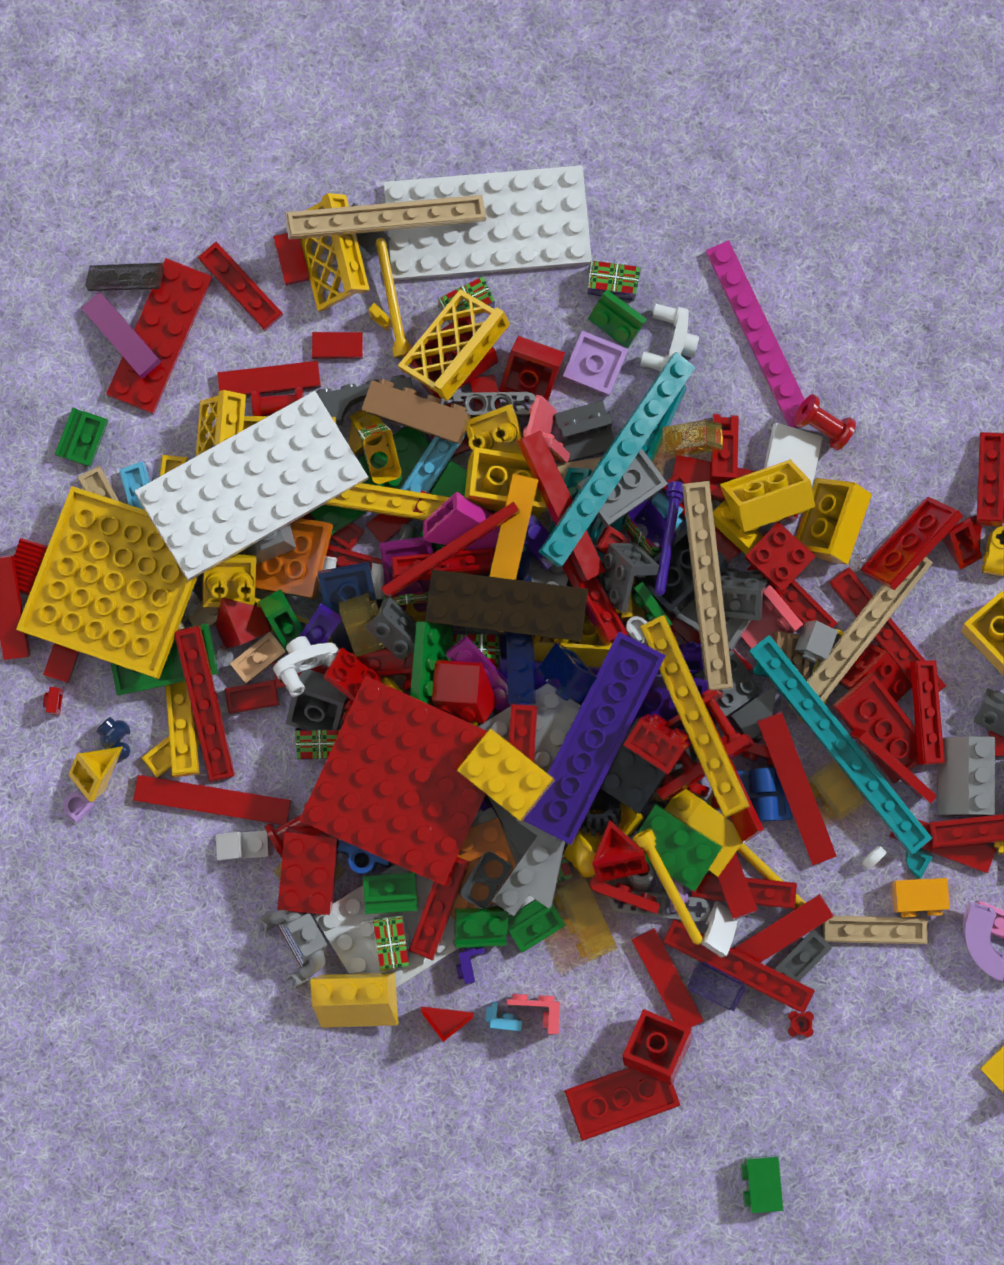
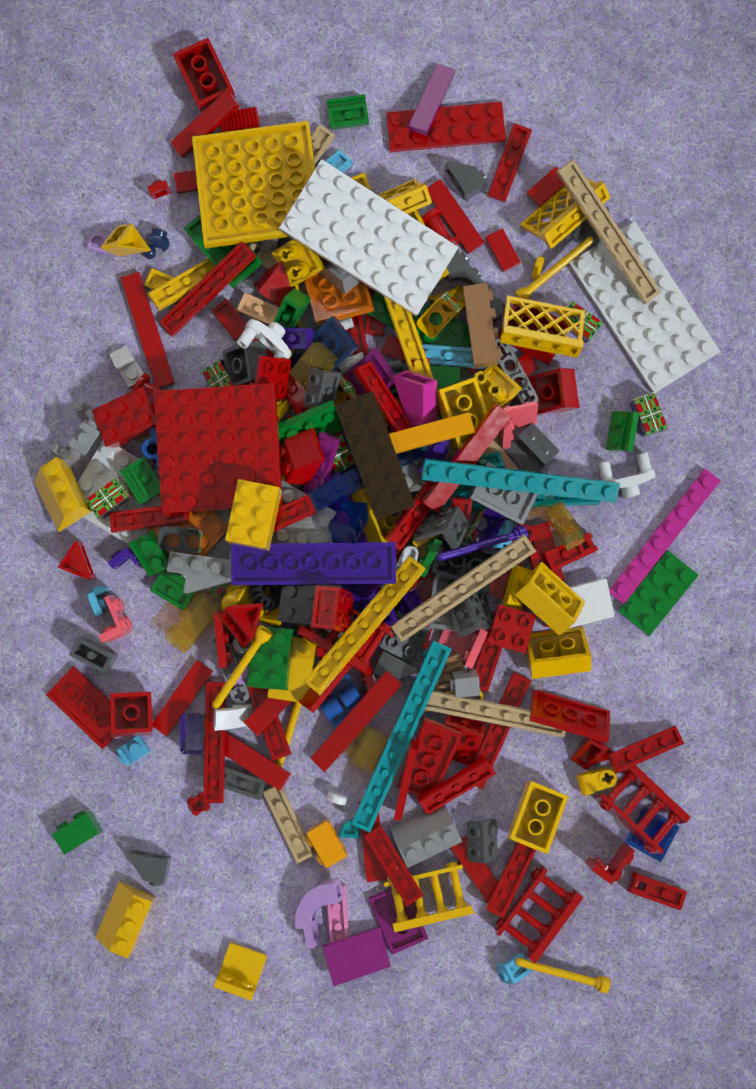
camera: 70 degrees right, 5 degrees up
clear smoke plate [85,263,164,291] -> none
red tile [381,501,520,597] -> none
lavender plate [563,331,629,397] -> none
red piece [794,394,856,451] -> none
none -> dark grey brick [69,637,118,674]
none -> yellow slope [95,881,156,959]
none -> medium azure bracket [117,736,151,766]
none -> dark grey slope [128,849,171,886]
none -> dark grey slope [445,161,487,201]
none -> green plate [618,550,699,636]

